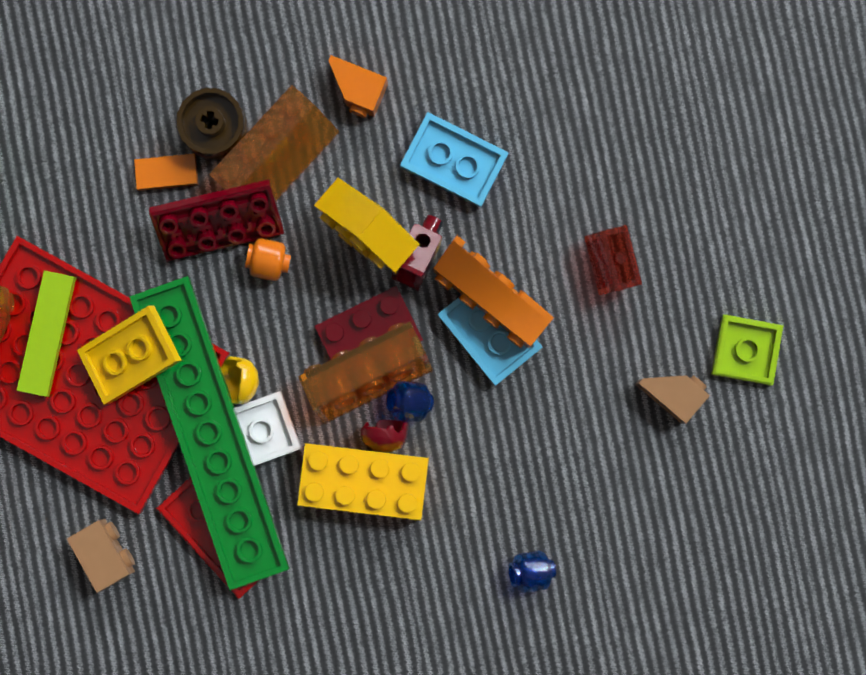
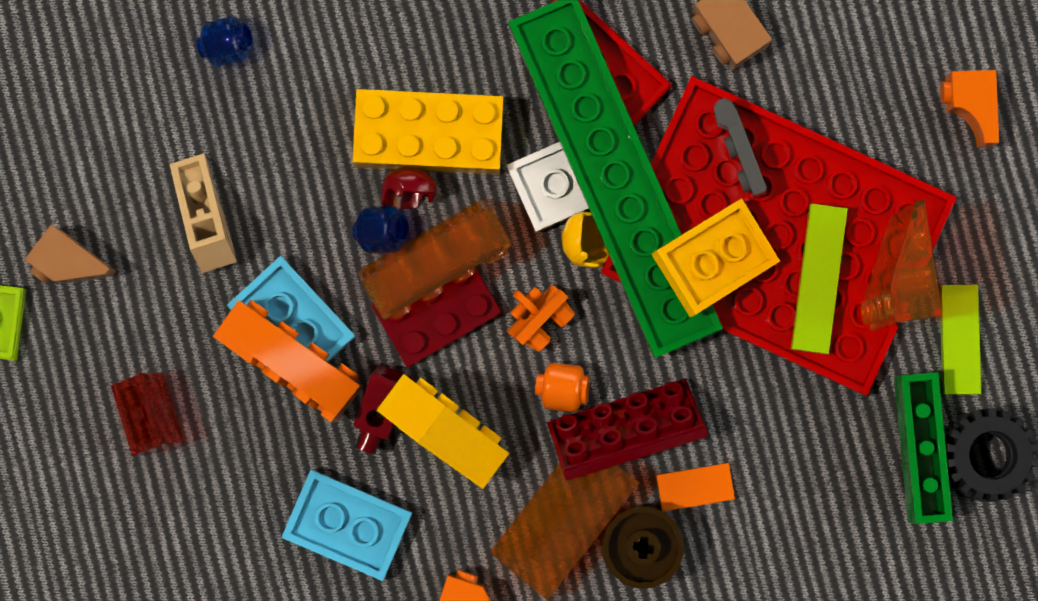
camera: 170 degrees right, 0 degrees up
none -> tan slope [170,153,237,273]
none -> orange hips [507,284,575,352]
none -> dark grey hinge [713,98,767,199]

